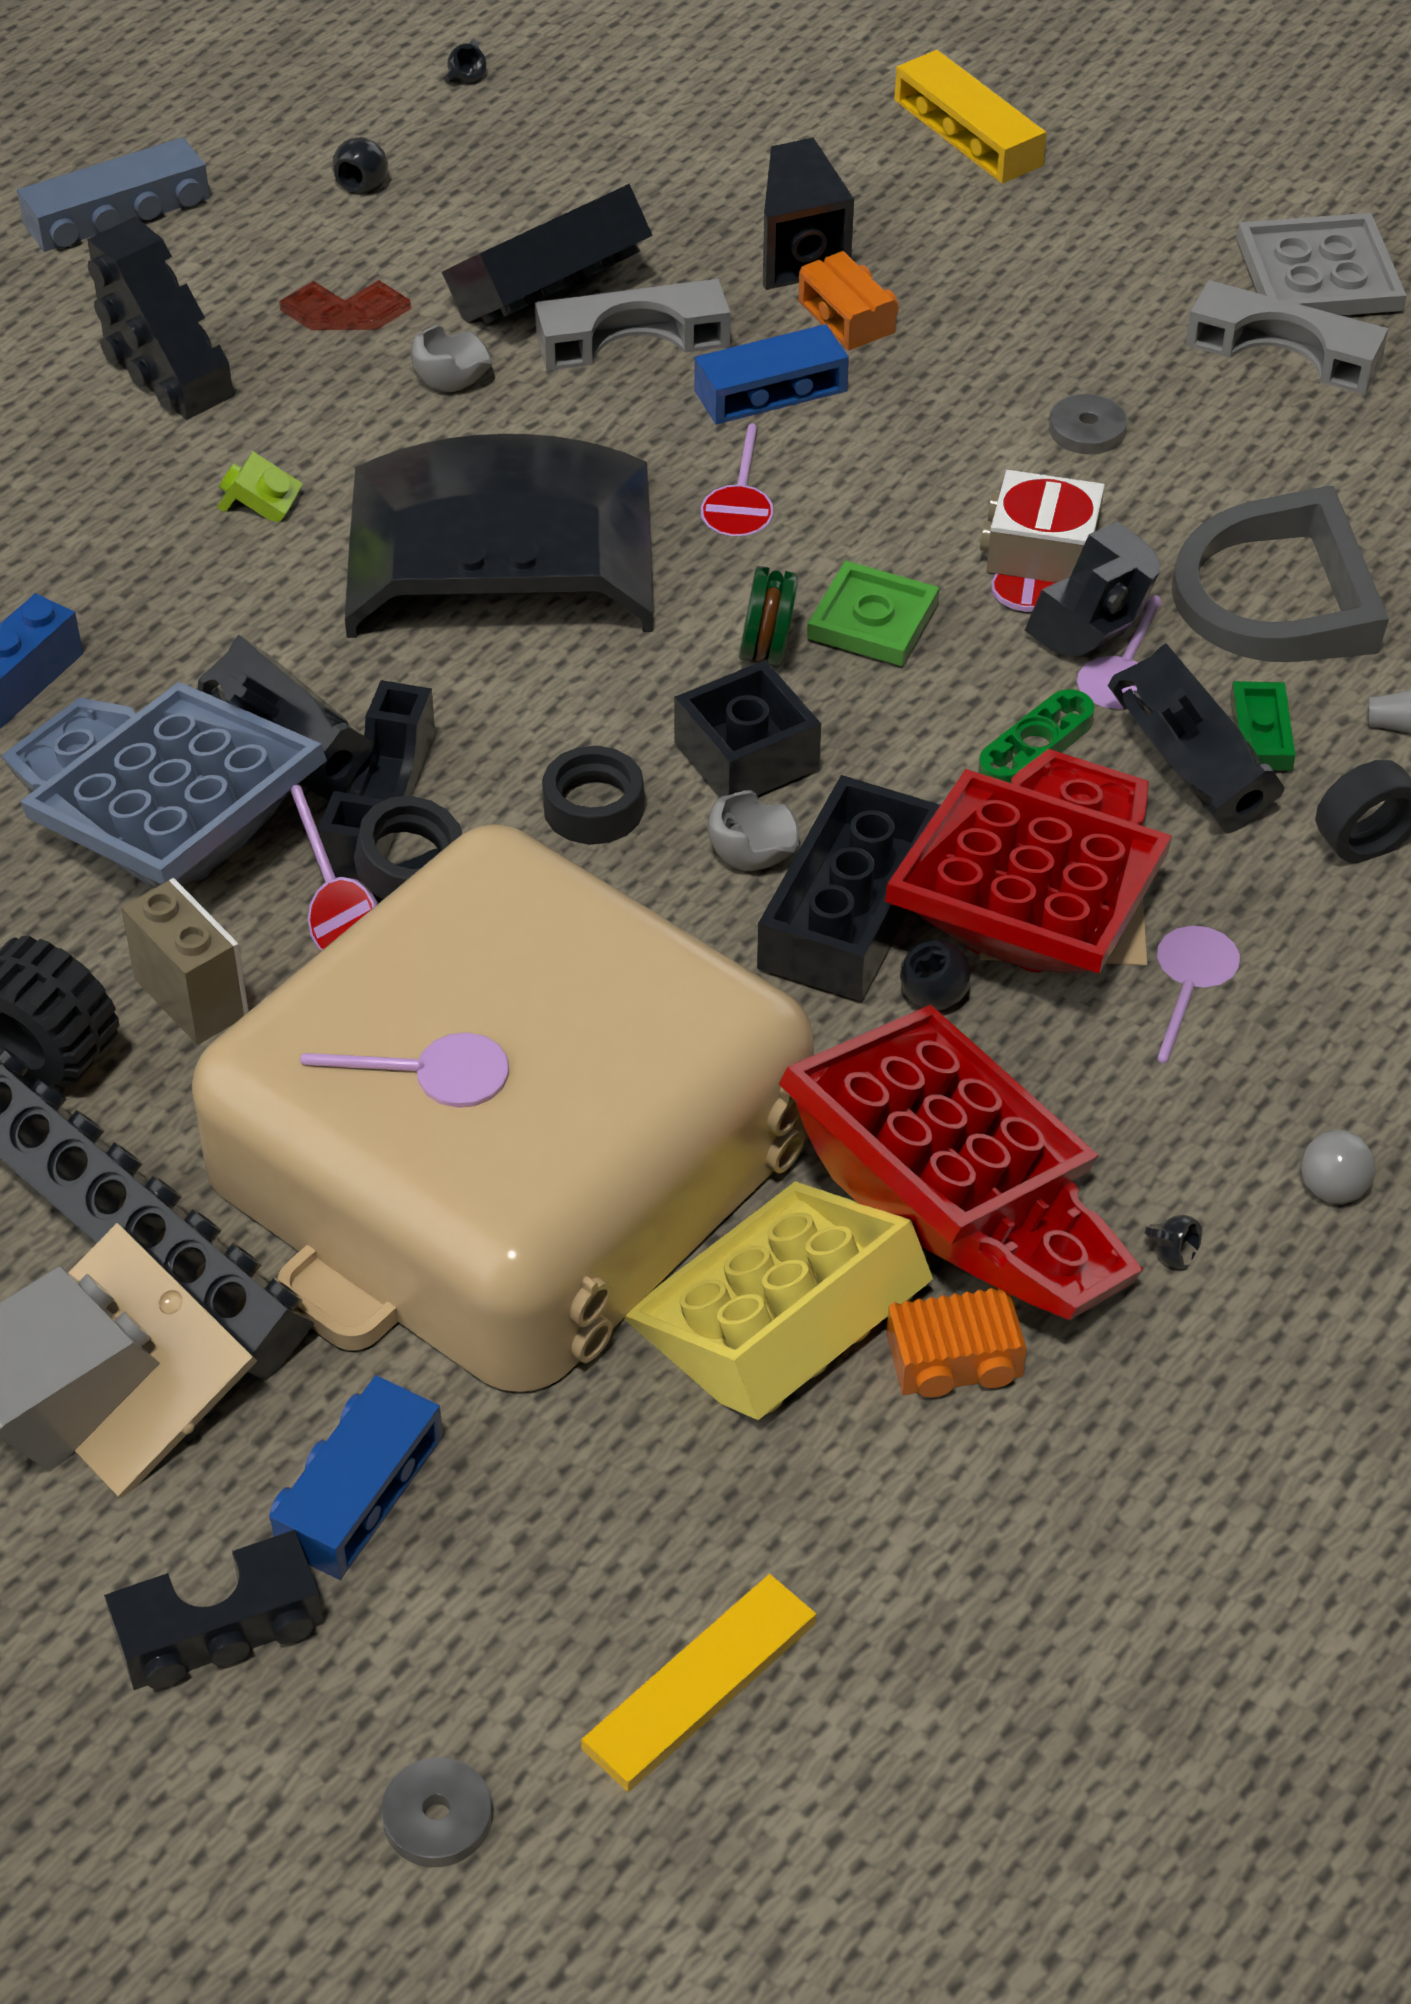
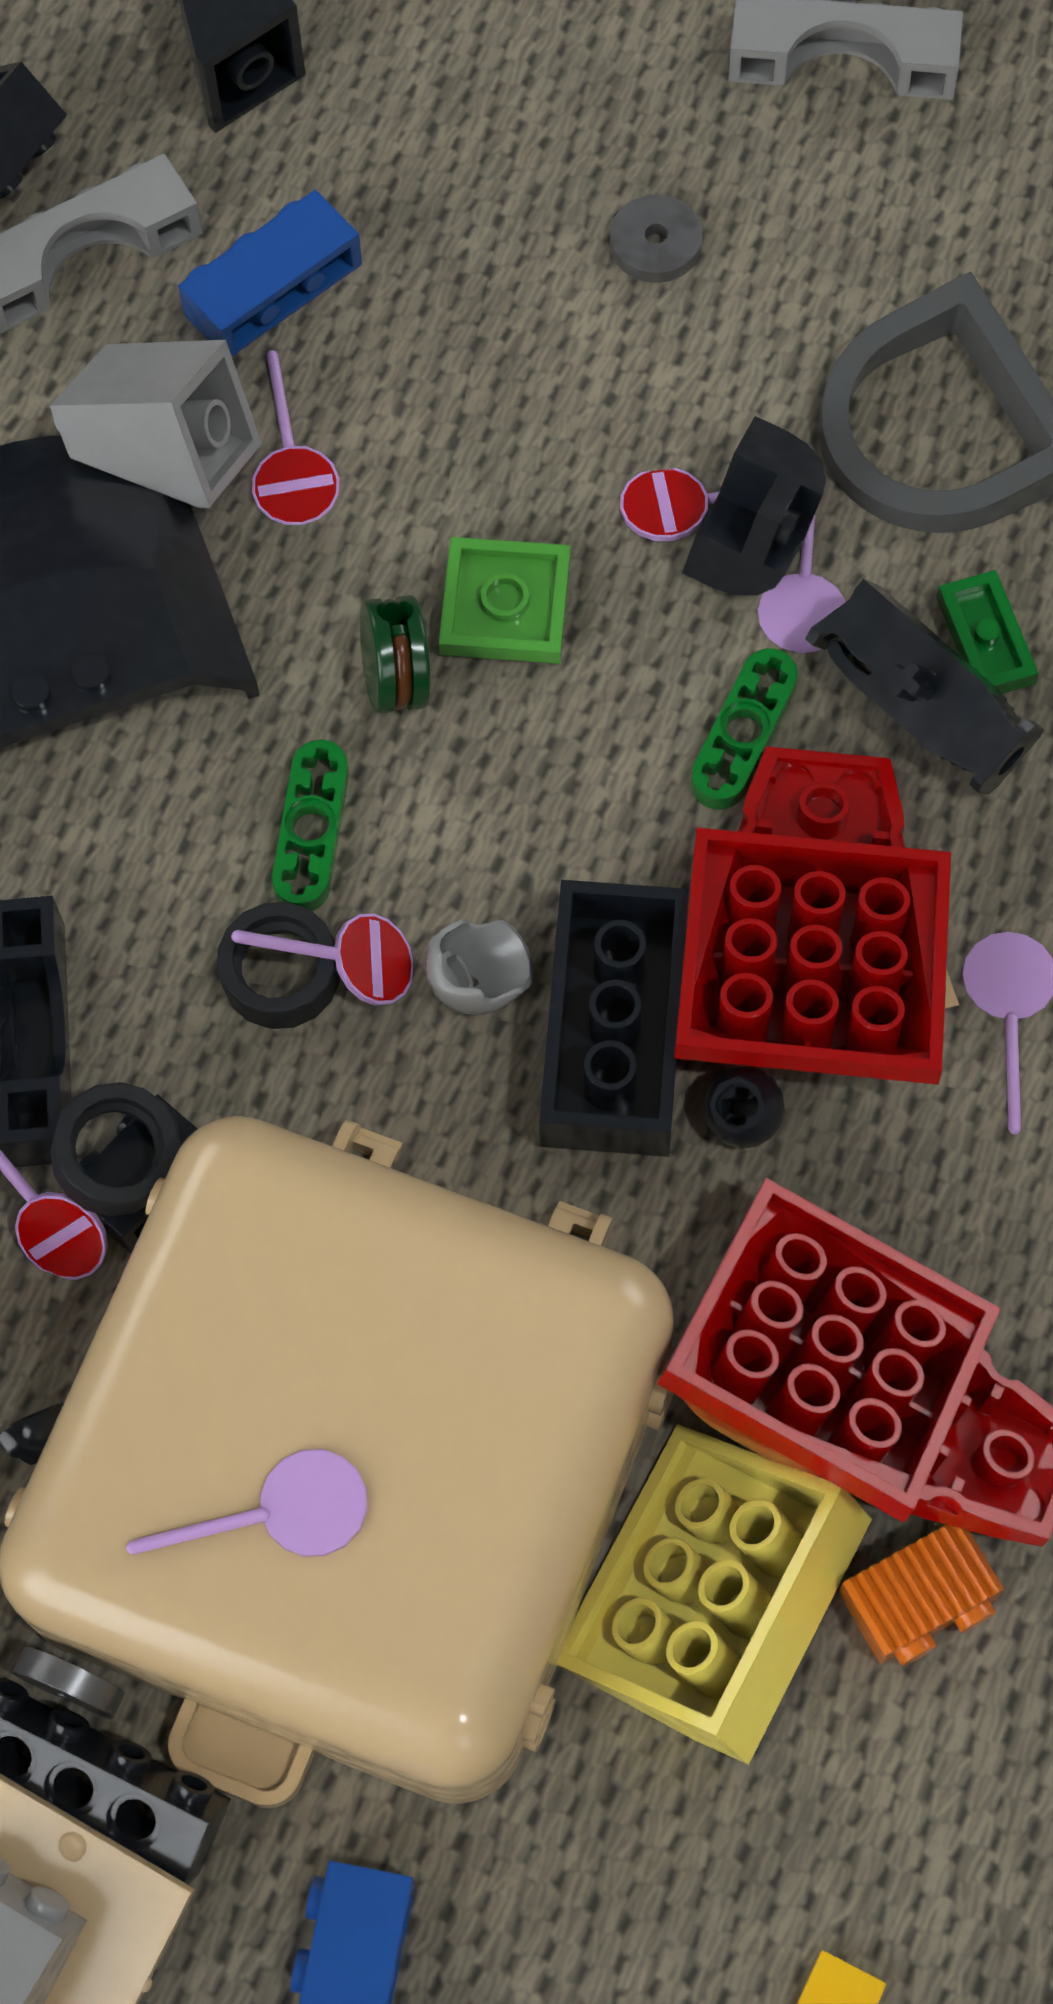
camera: 15 degrees left, 20 degrees up
black brick [674,660,822,797] -> none
orange brick [798,251,899,351] -> none
piece [980,470,1105,582] -> none
none -> flat silver piece [12,1646,125,1719]
none -> light grey slope [50,340,262,508]
none -> piece [231,913,413,1006]
none -> green beam [272,739,349,911]

